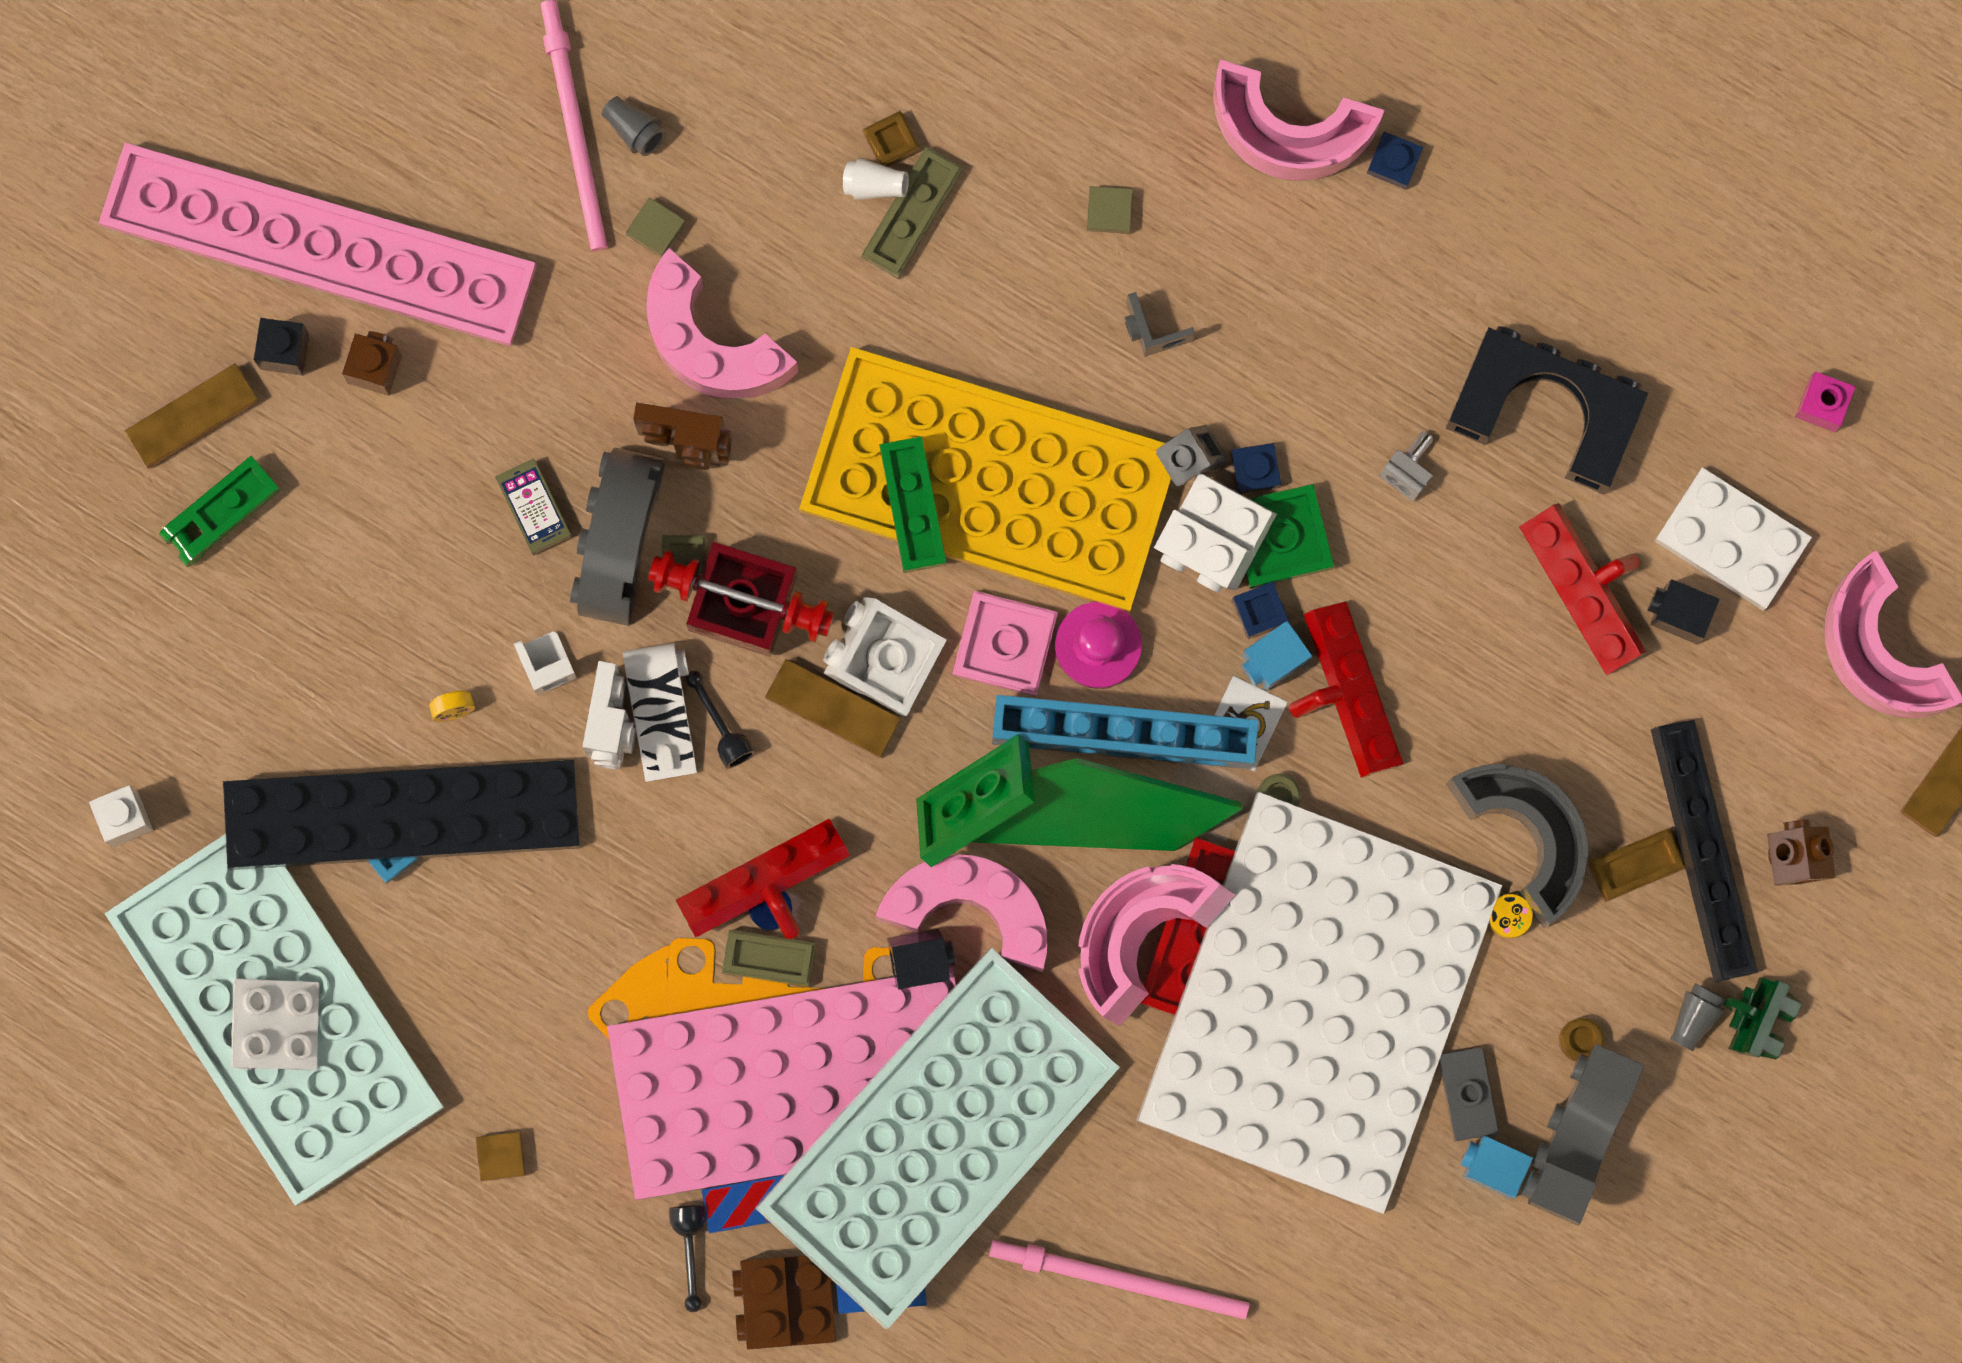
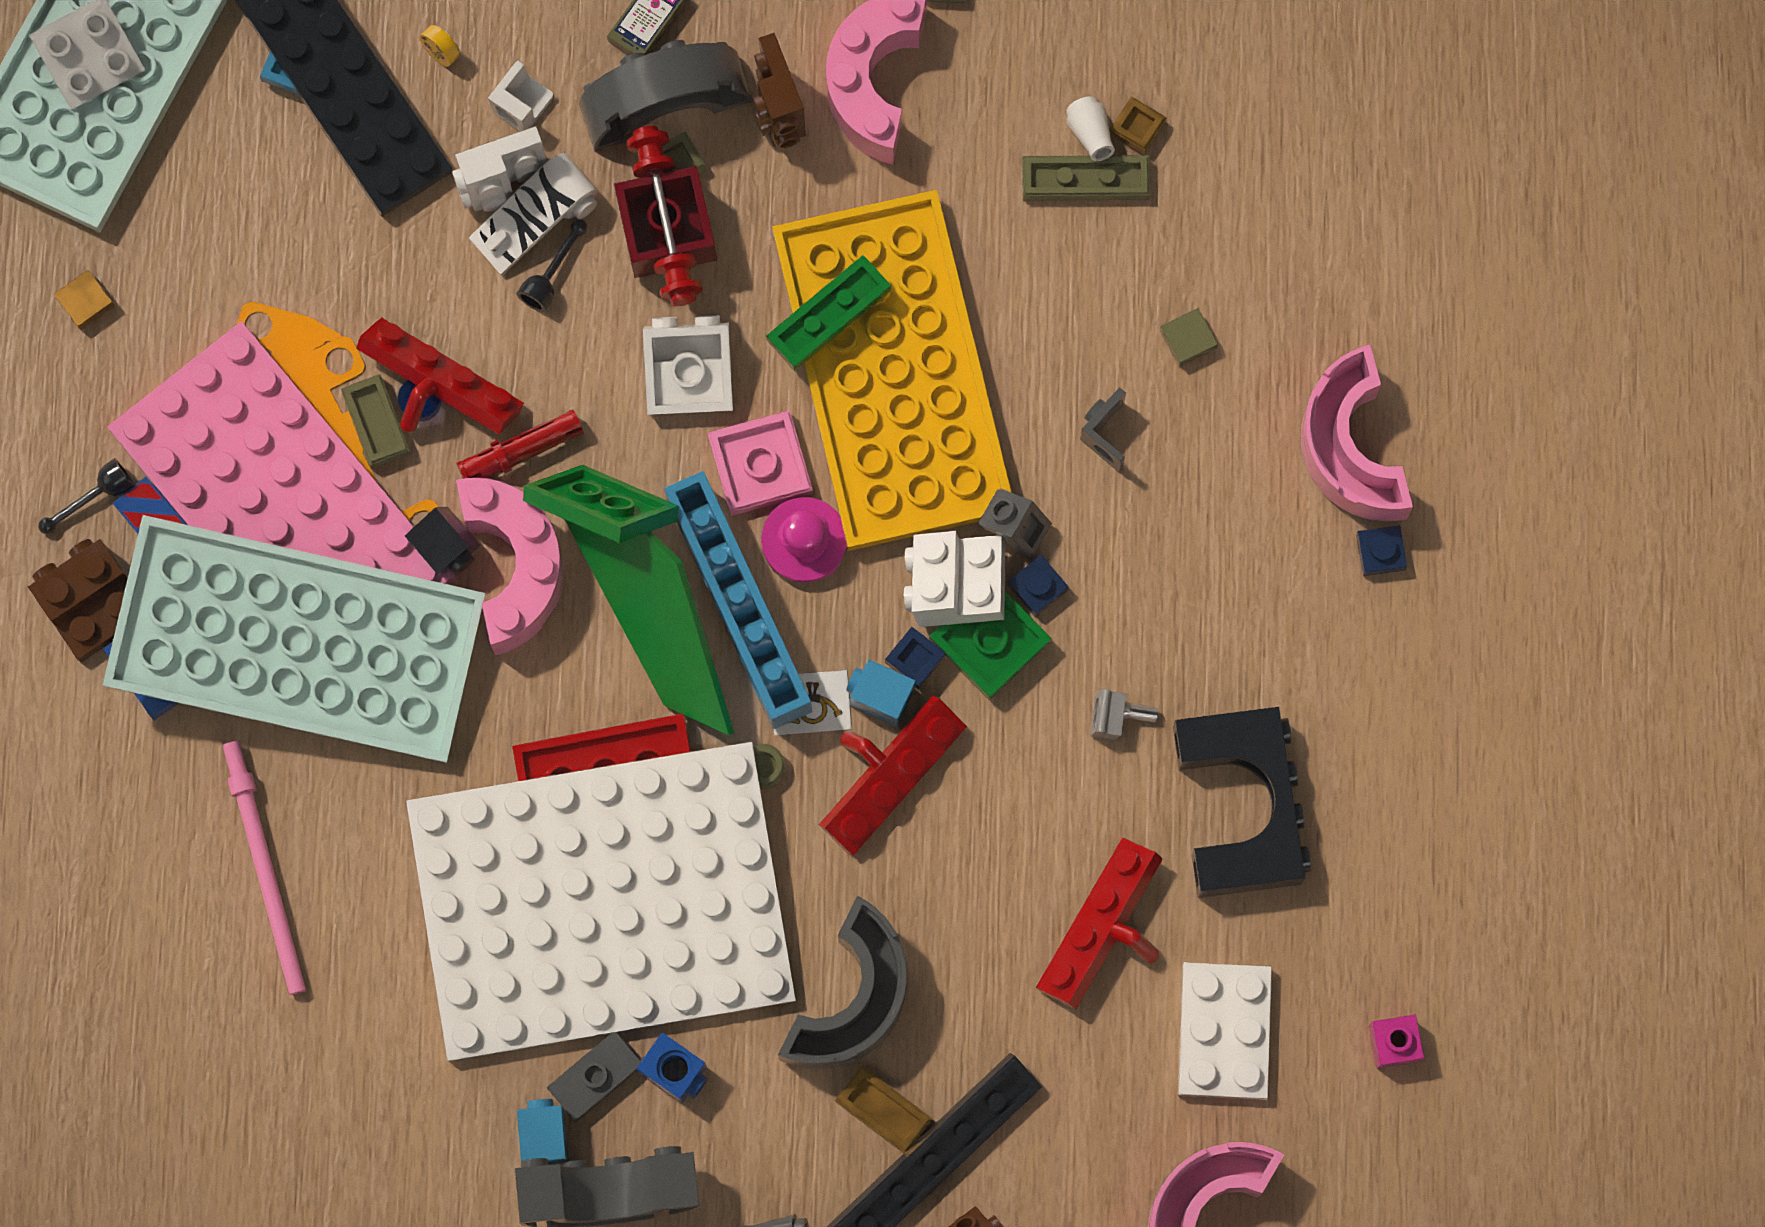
camera: 65 degrees right, 5 degrees down
pearl gold tile [765,659,901,759] -> none
bright pink brick [1078,864,1236,1026] -> none
yellow tile [1488,894,1533,939] -> none
pearl gold tile [1559,1018,1604,1062] -> none
black brick [1647,579,1720,645] -> none
none -> red pin [456,409,584,479]
none -> blue brick [636,1032,709,1103]

